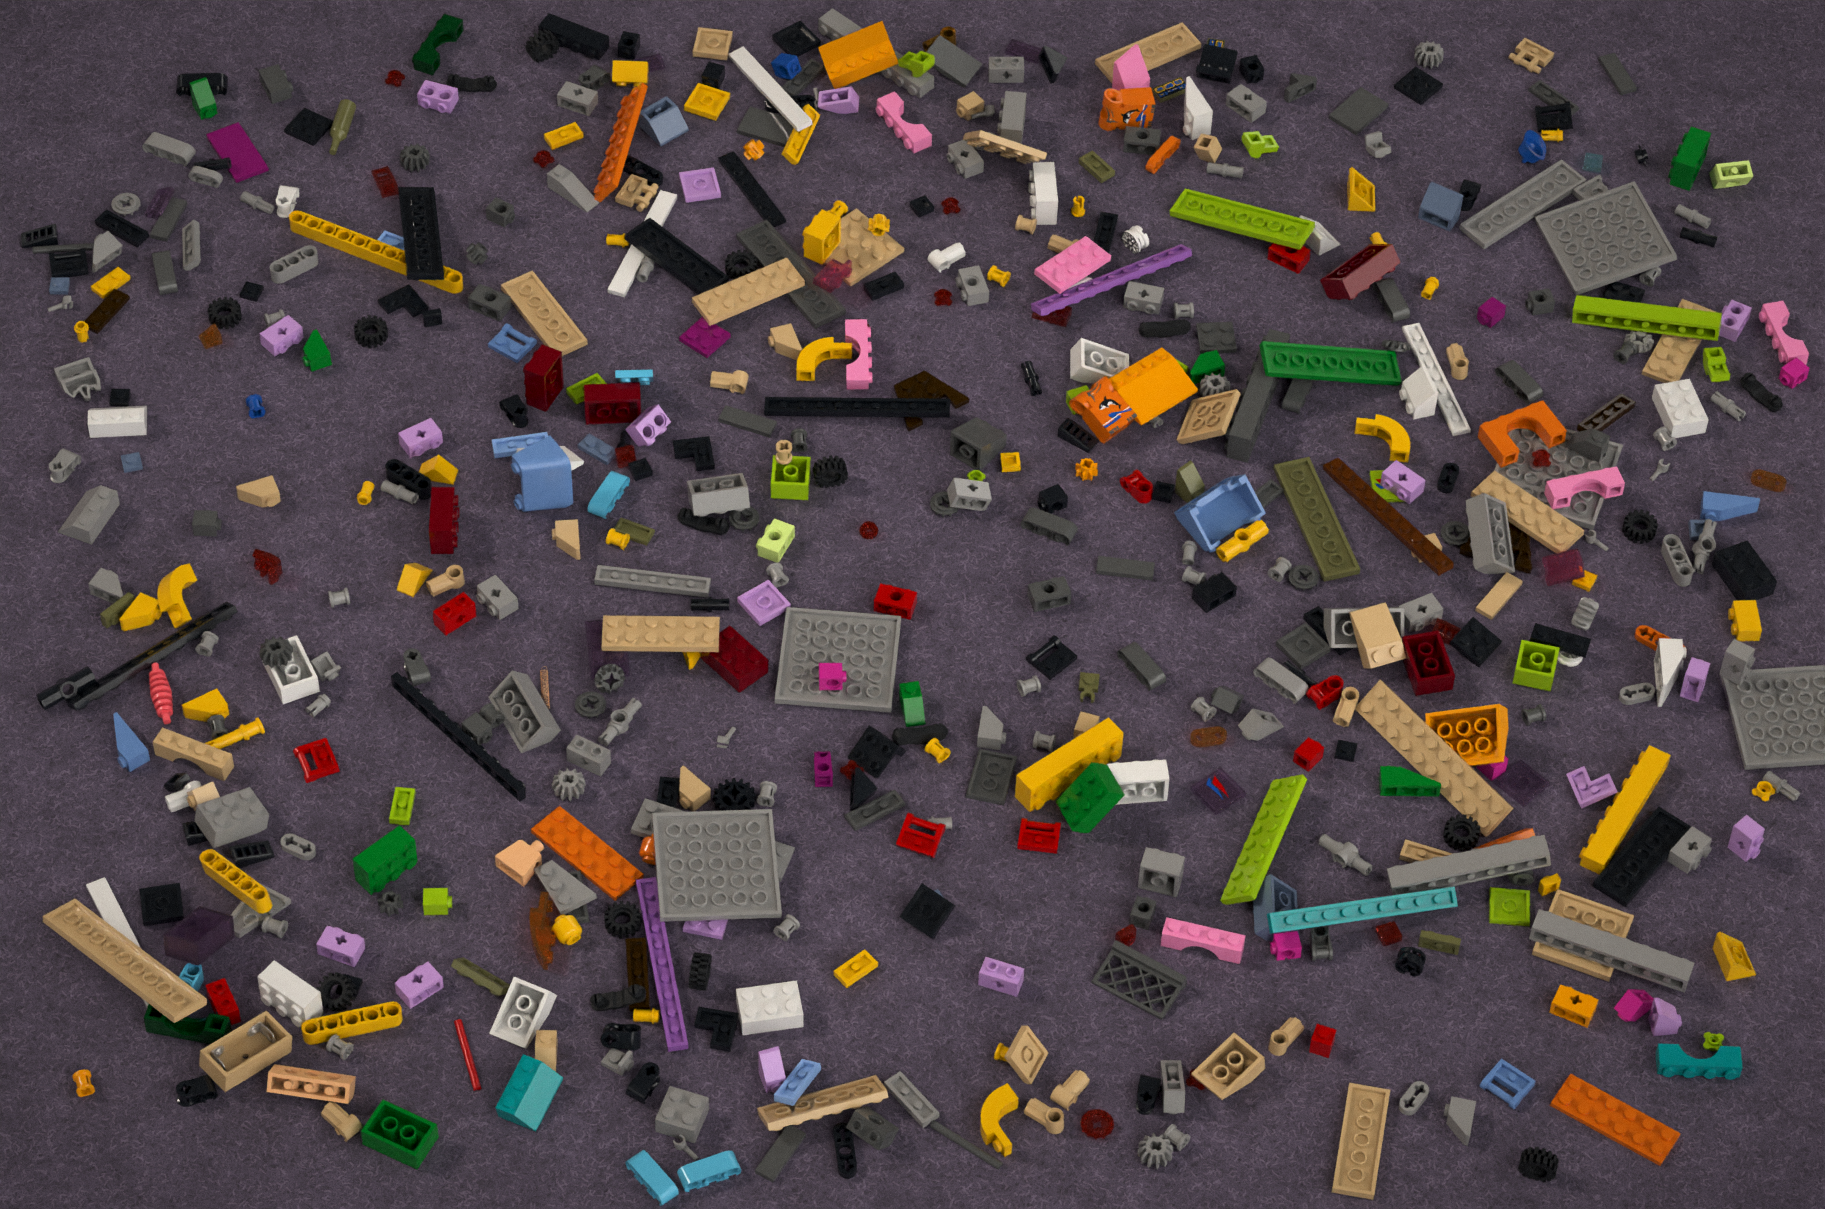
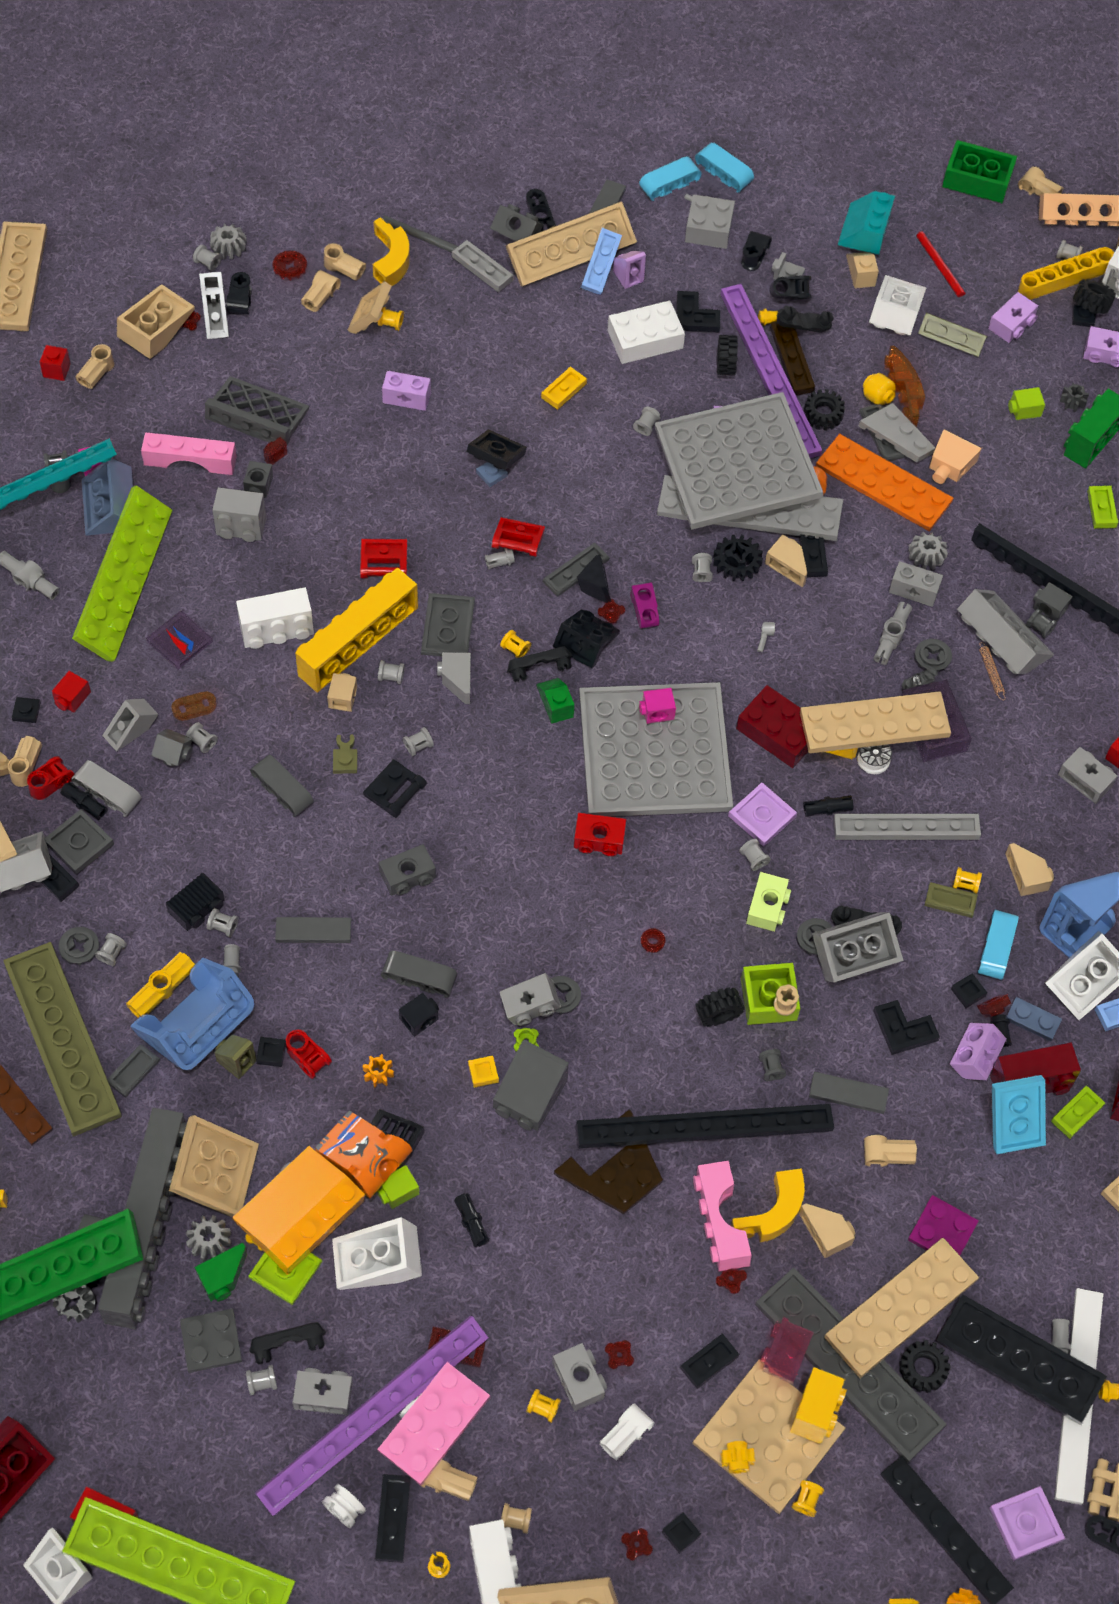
camera: 170 degrees right, 10 degrees up
green brick [1055,762,1125,833] -> none

